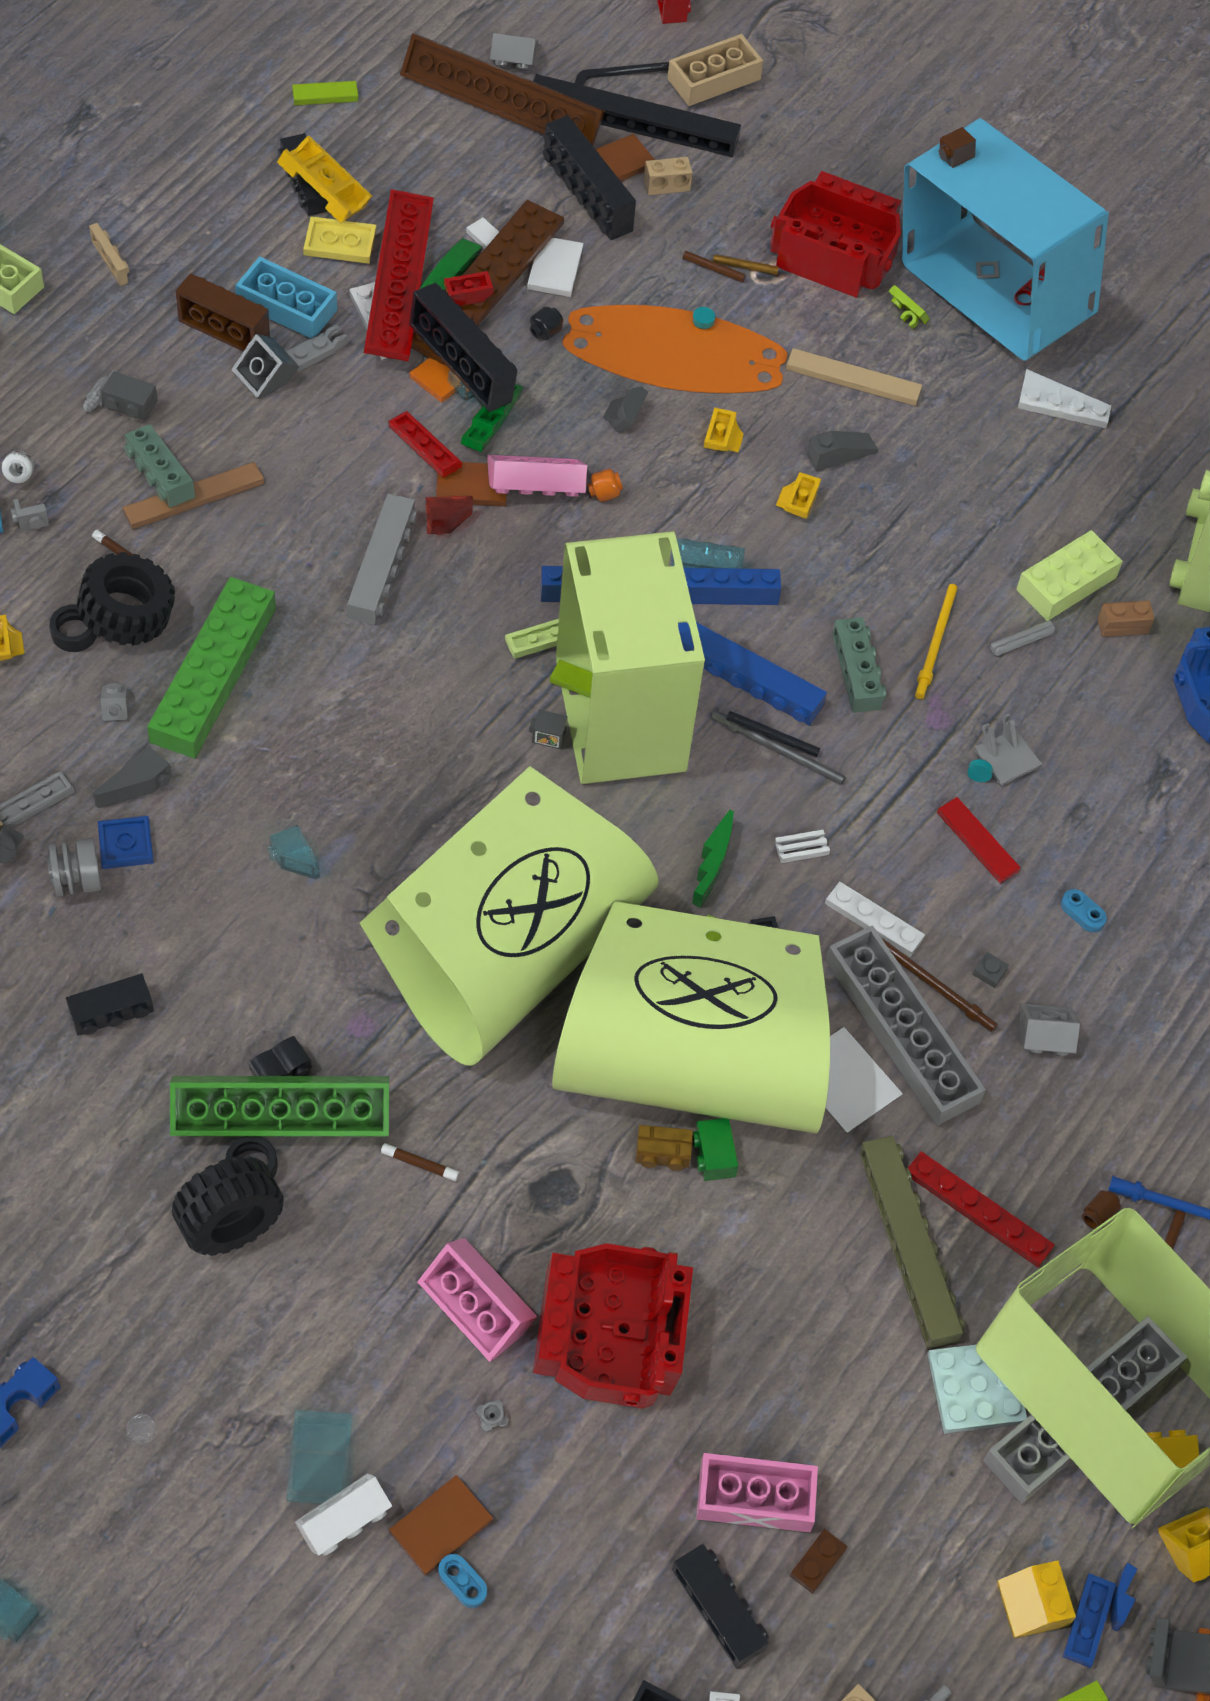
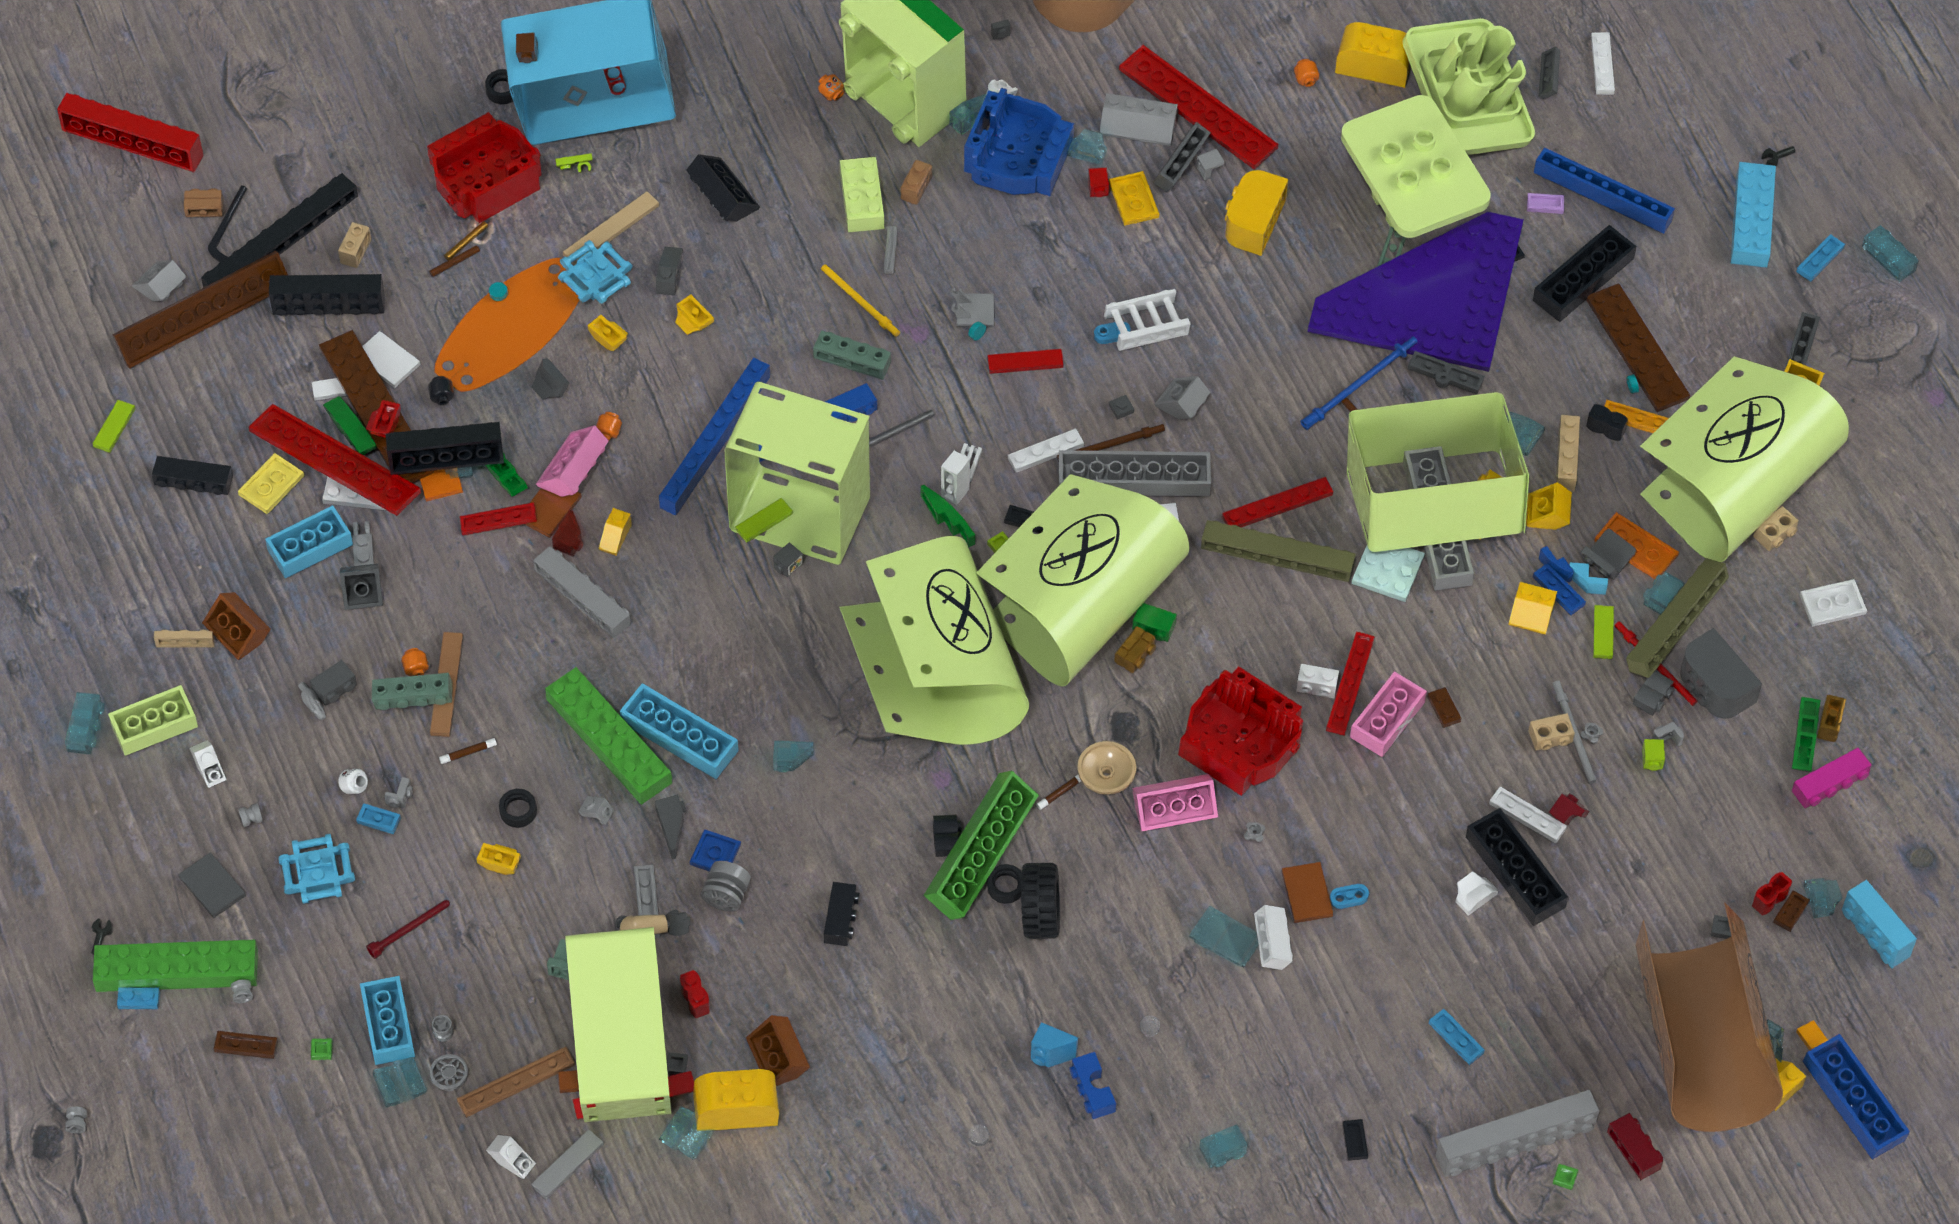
camera: 55 degrees left, 0 degrees up
black tyre [77,552,175,646] -> none
reddish brown brick [176,273,270,352] -> none
yellow piece [277,136,372,223] -> none
yellowish green plate [505,619,559,659] -> none
dark orange tile [596,134,655,181] -> none
tan brick [667,34,763,106] -> none
clear light blue brick [671,538,745,569] -> none
black brick [672,1544,769,1669] -> none
black bar [726,711,820,757] -> none
white wing [1018,369,1111,428] -> none
reddish brown brick [1082,1190,1121,1230] -> none
none -> medium nougat brick [184,188,224,217]
none -> dark orange slope [202,592,271,660]
none -> orange head [401,648,429,676]
none -> medium azure brick [558,240,633,304]
none -> yellow slope [599,508,632,556]
none -> medium azure brick [620,683,739,779]
none -> black slope [686,154,760,221]
none -> orange head [818,74,845,101]
none -> white brick [941,450,970,505]
none -> dark azure slope [1031,1022,1078,1067]
none -> tan dish [1077,741,1136,794]
none -> white fence [1104,289,1190,351]
none -> white brick [1296,664,1339,698]
none -> red plate [1326,631,1375,736]
none -> medium azure slope [1569,562,1608,595]

